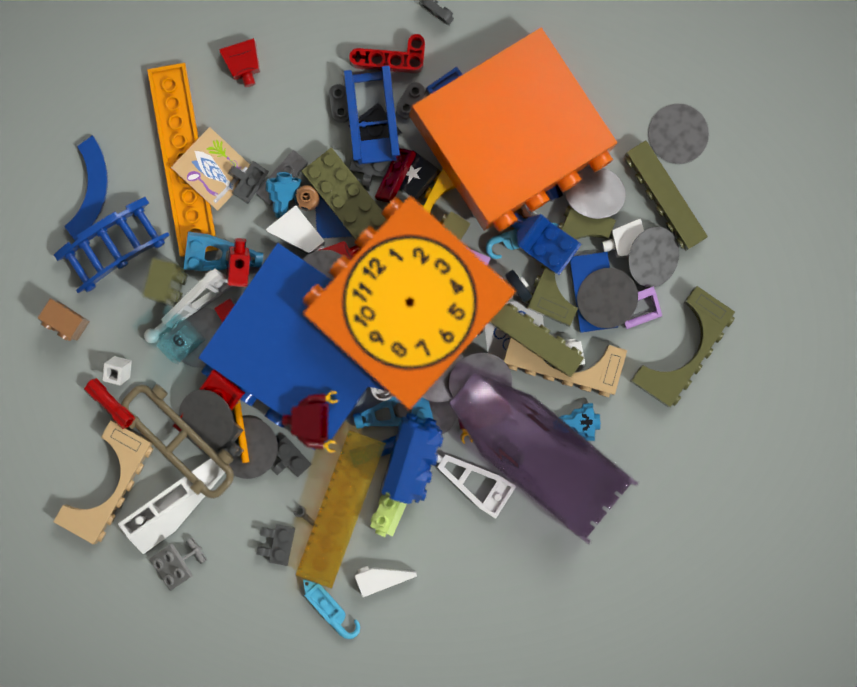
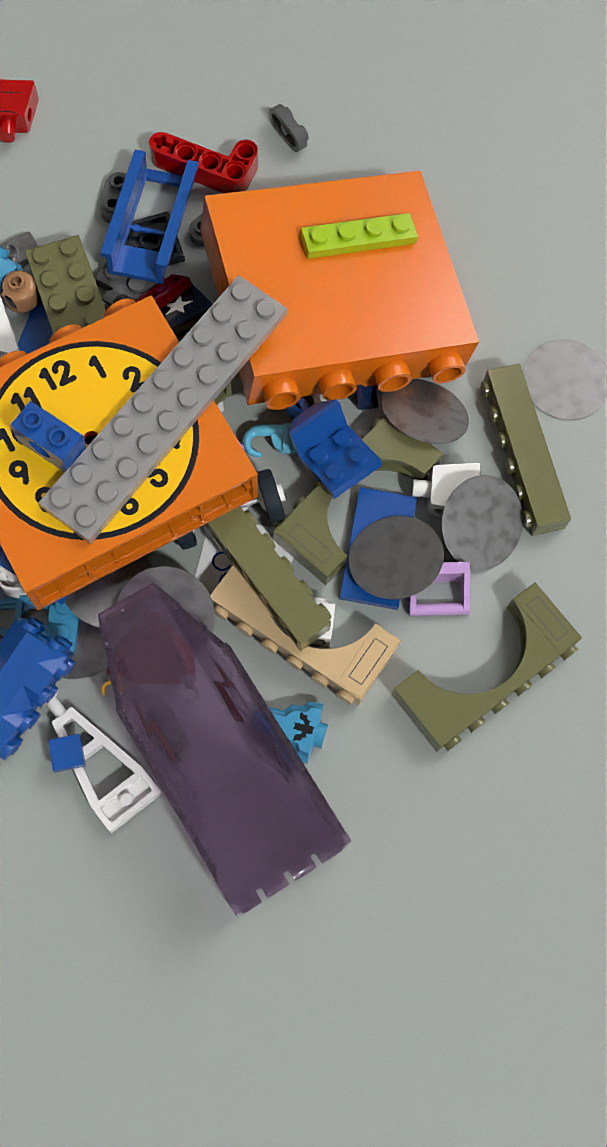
camera: 15 degrees right, 15 degrees down
none -> blue brick [10,401,87,472]
none -> light grey plate [38,275,288,544]
none -> blue tile [48,734,86,773]
none -> lime plate [300,213,418,259]

